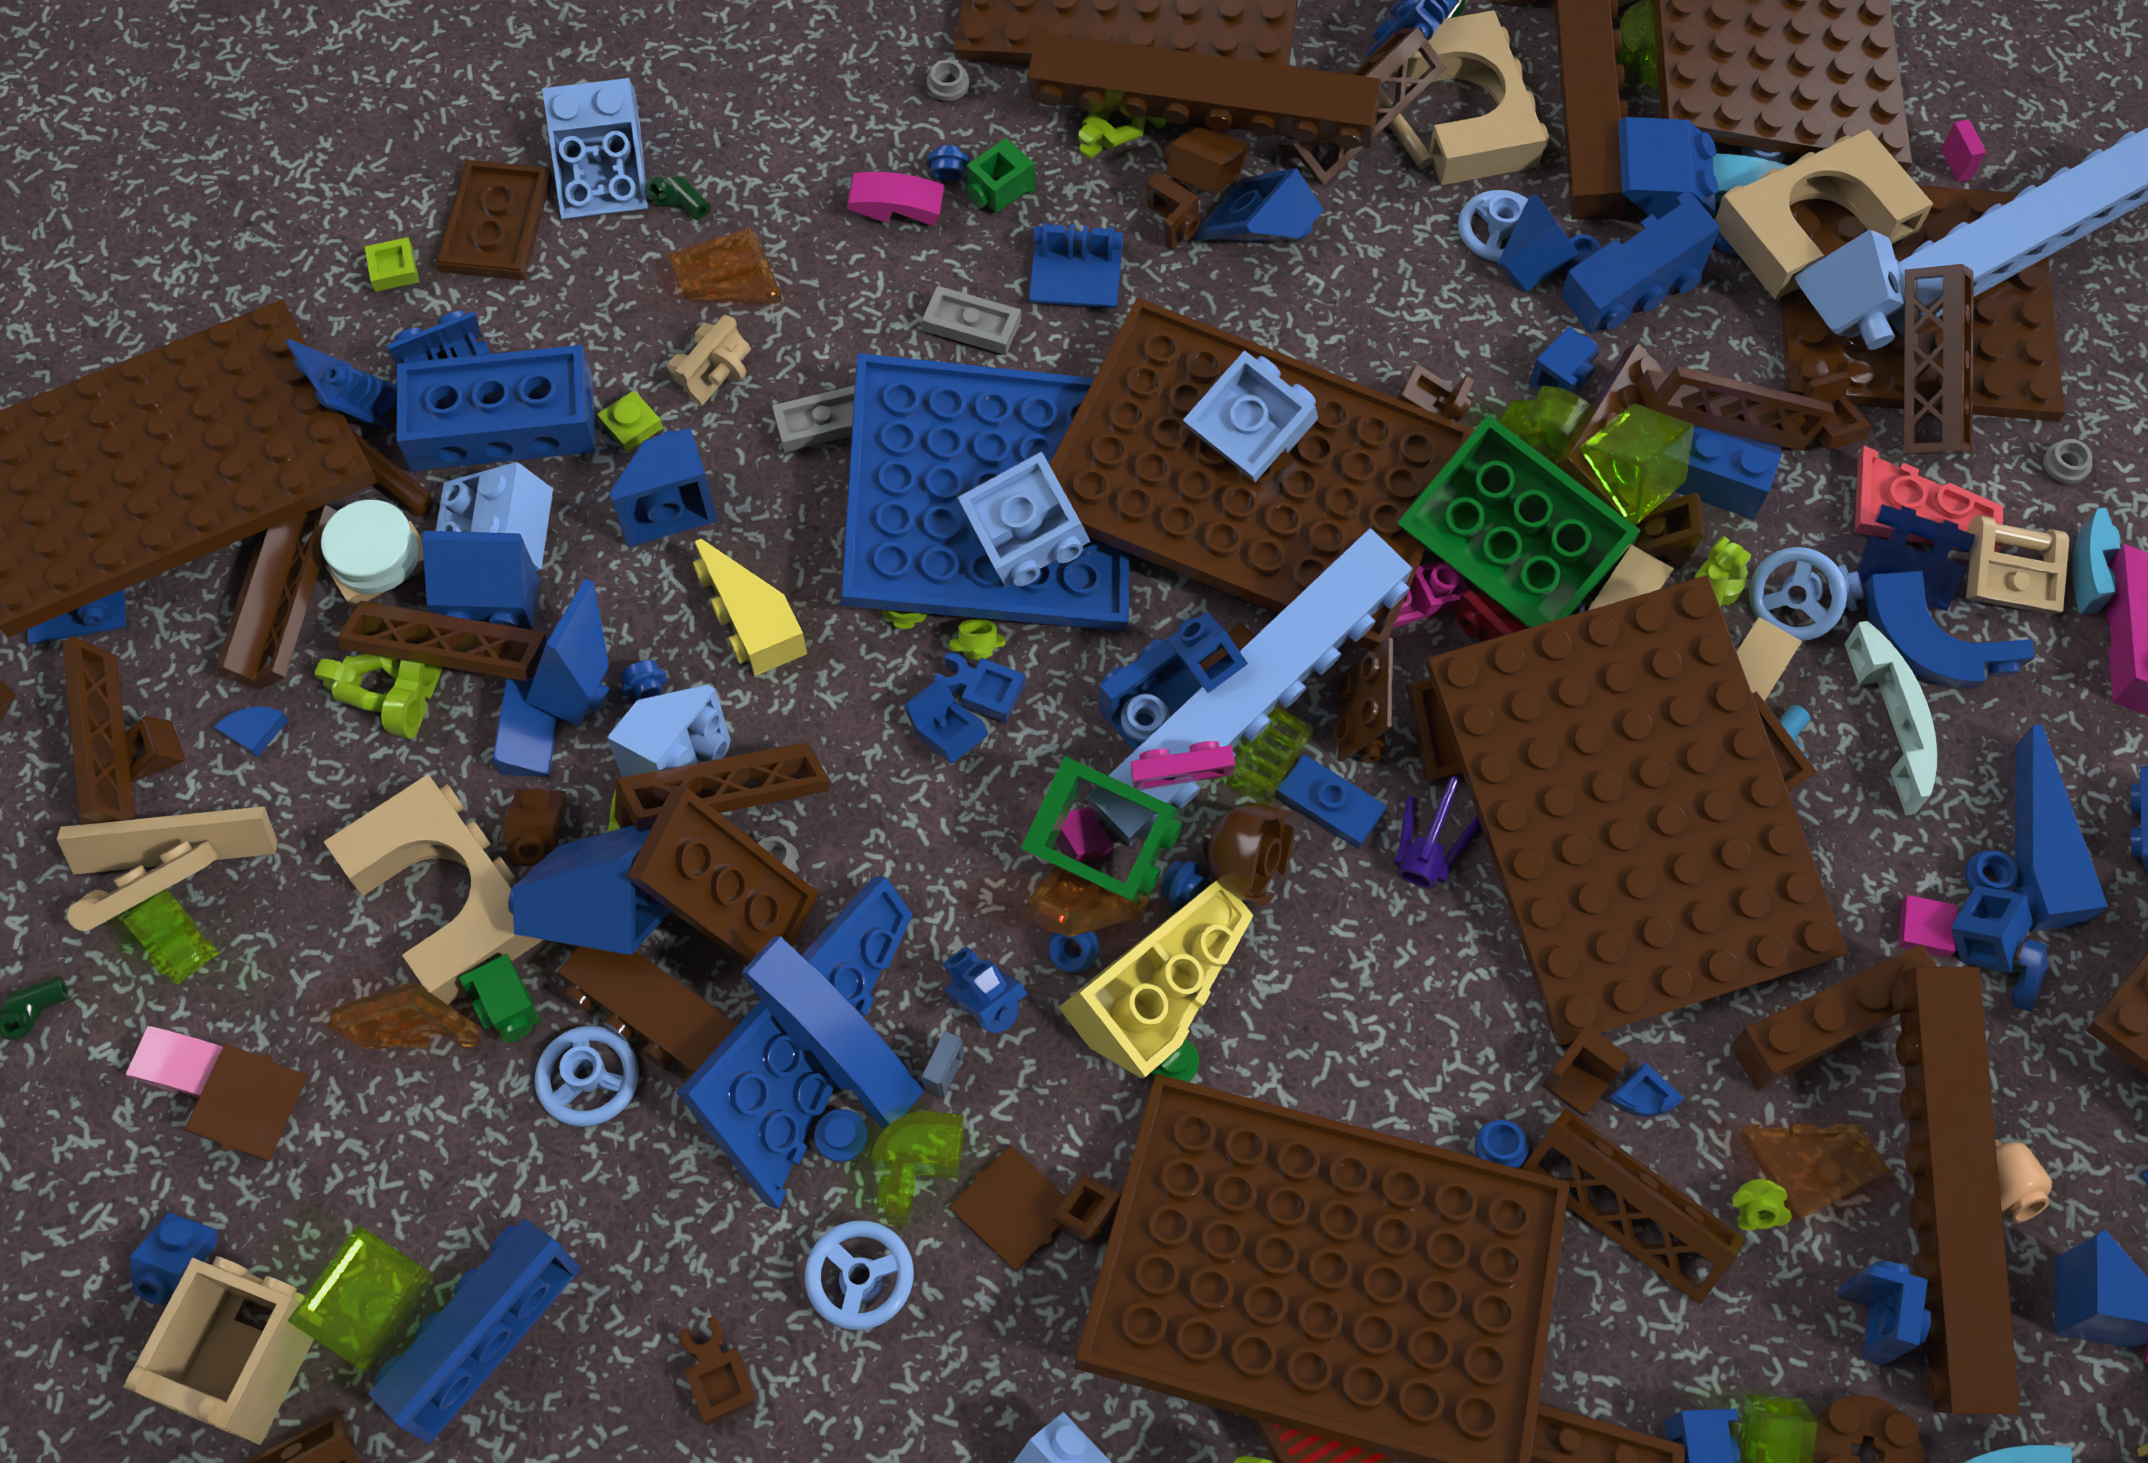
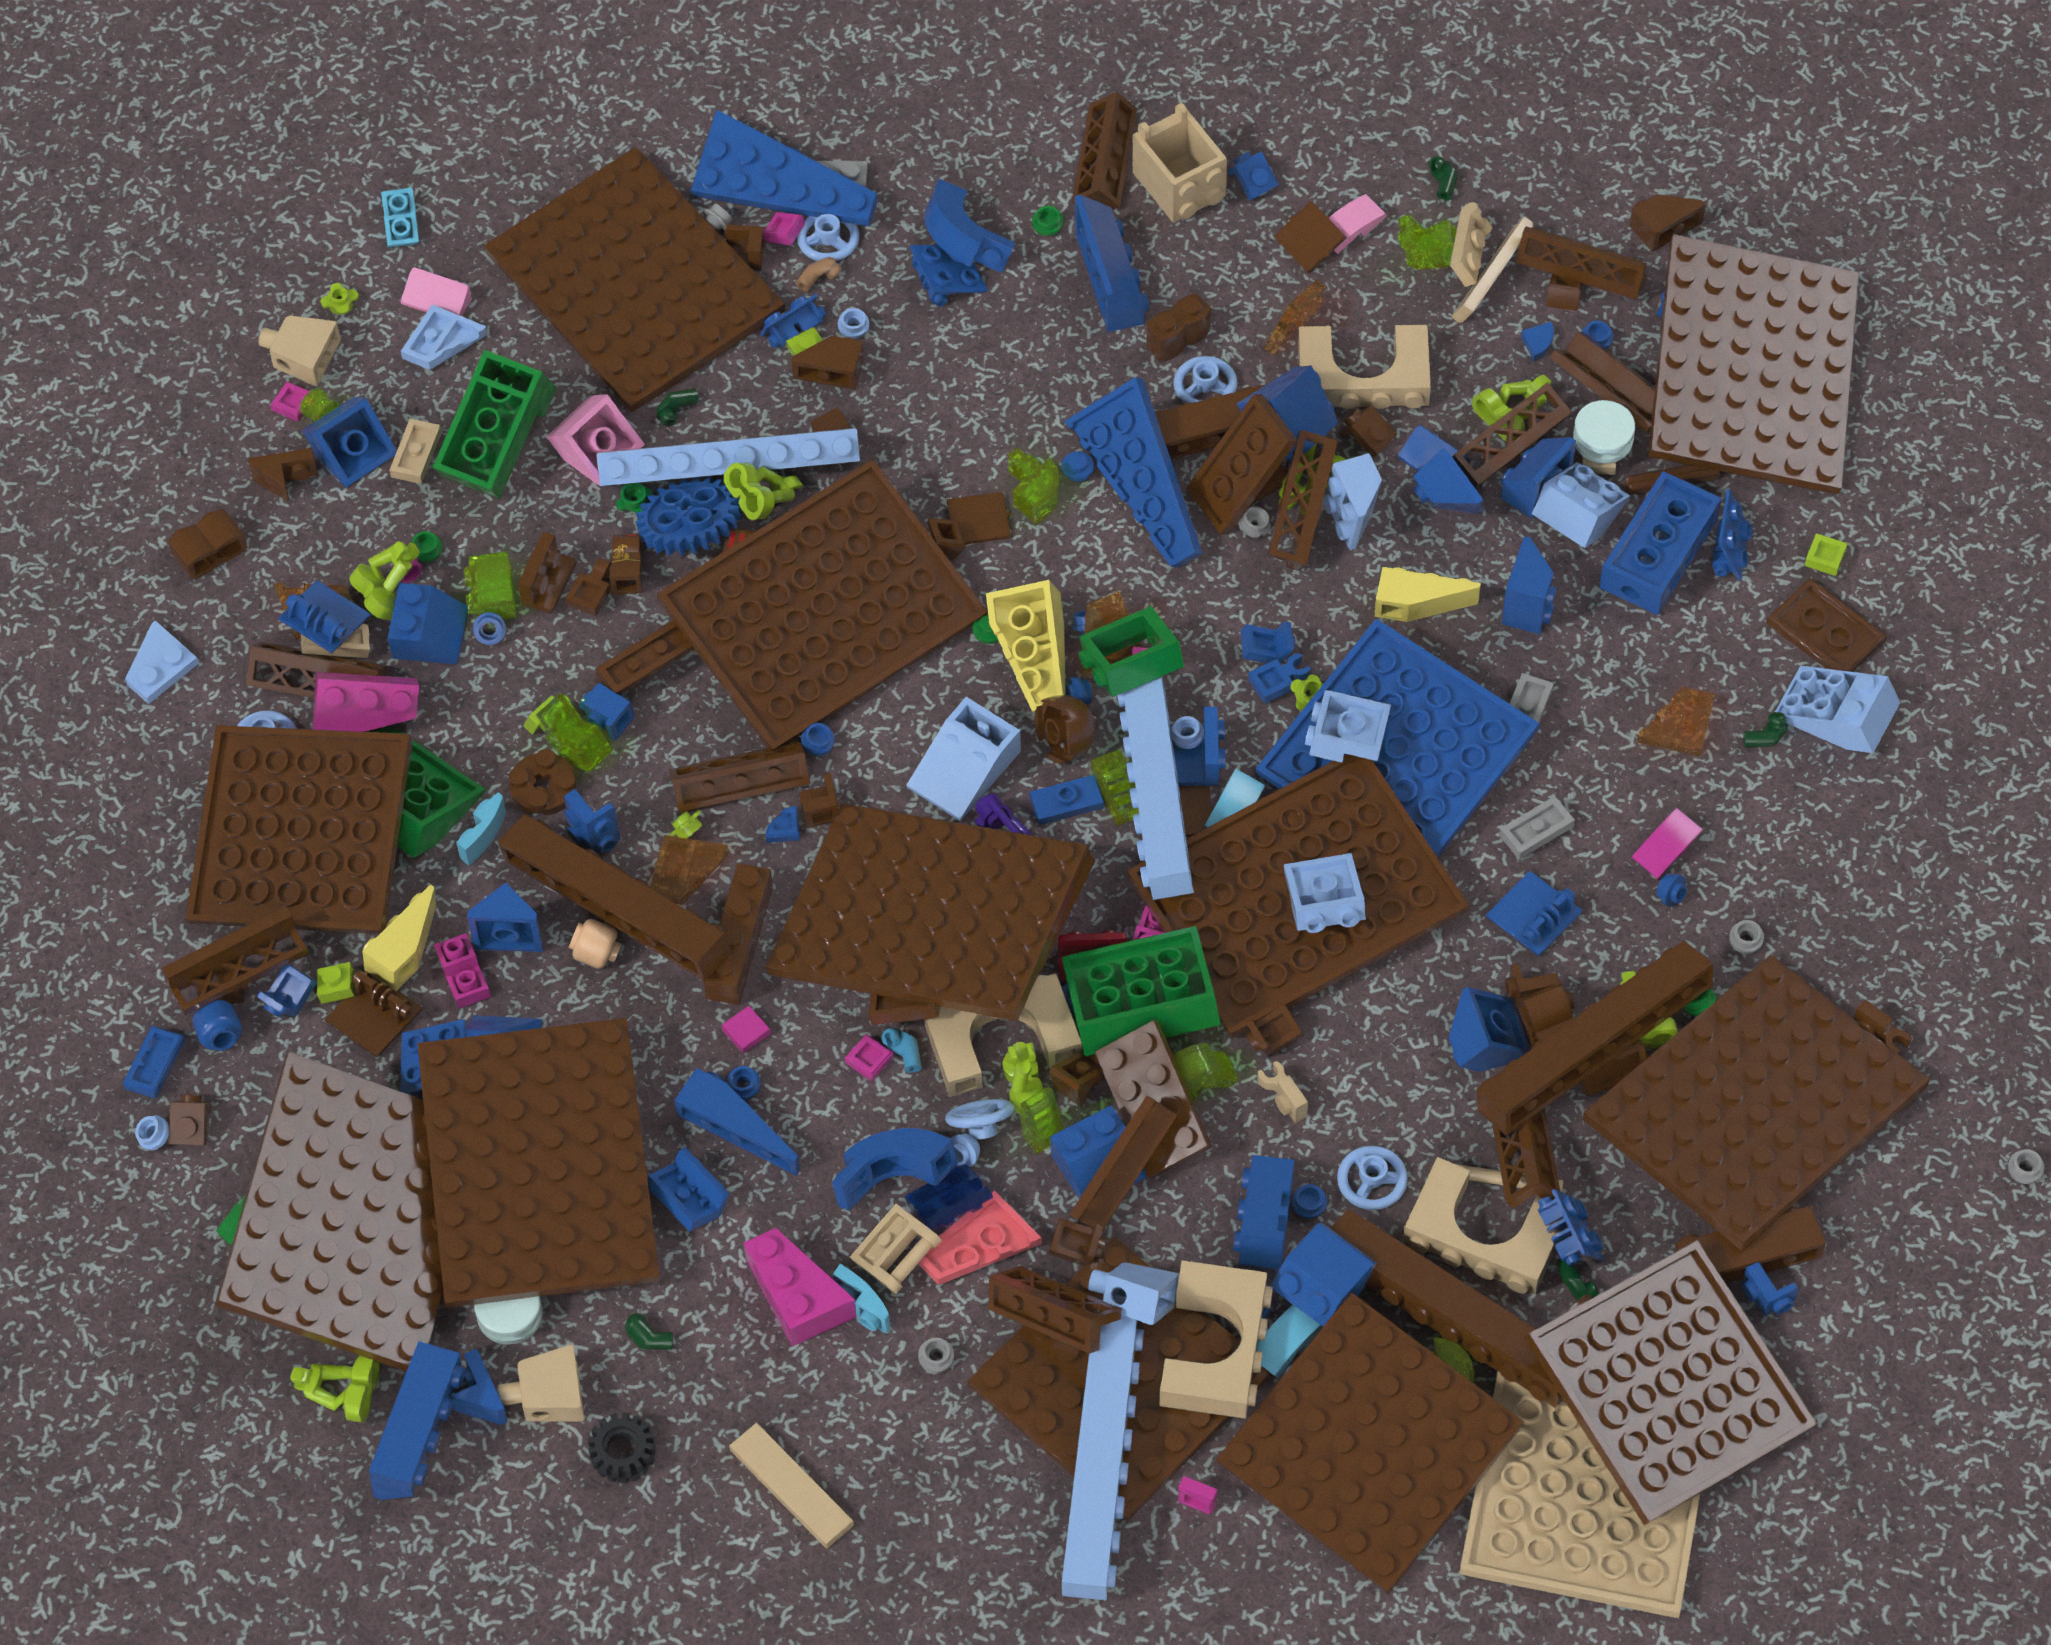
camera: 130 degrees right, 5 degrees down
blue hinge [285,339,397,429] -> none
clear neon green slope [287,1225,434,1373] -> none
green brick [459,954,542,1043] -> none
lime plate [597,390,663,452] -> none
blue plate [621,660,667,701] -> none
tan hips [667,315,751,406] -> none
reddish brown plate [680,1316,759,1426] -> none
blue slope [741,936,924,1129] -> none
light blue piece [805,1221,914,1330] -> none
sand blue tile [922,1030,964,1098] -> none
blue hips [942,946,1028,1033] -> none
green brick [966,138,1035,213] -> none
dark pink plate [1131,741,1235,790] -> none
blue brick [1168,611,1248,693] -> none
reddish brown hinge [1334,637,1393,763] -> none
blue slope [1497,194,1579,292] -> none
blue brick [1528,326,1599,409] -> none
clear neon green slope [1579,404,1694,525] -> none
light aqua slope [1844,621,1937,815] -> none
blue brick [1951,886,2033,973] -> none
blue tile [2012,939,2048,1012] -> none
none -> dark pink tile [844,1034,894,1082]
none -> light blue slope [907,697,1021,822]
none -> clear neon green slope [1020,1086,1063,1154]
none -> reddish brown brick [1147,294,1211,362]
none -> medium azure slope [1204,768,1265,828]
none -> tan plate [1257,1061,1308,1123]
none -> blue plate [1582,321,1613,349]

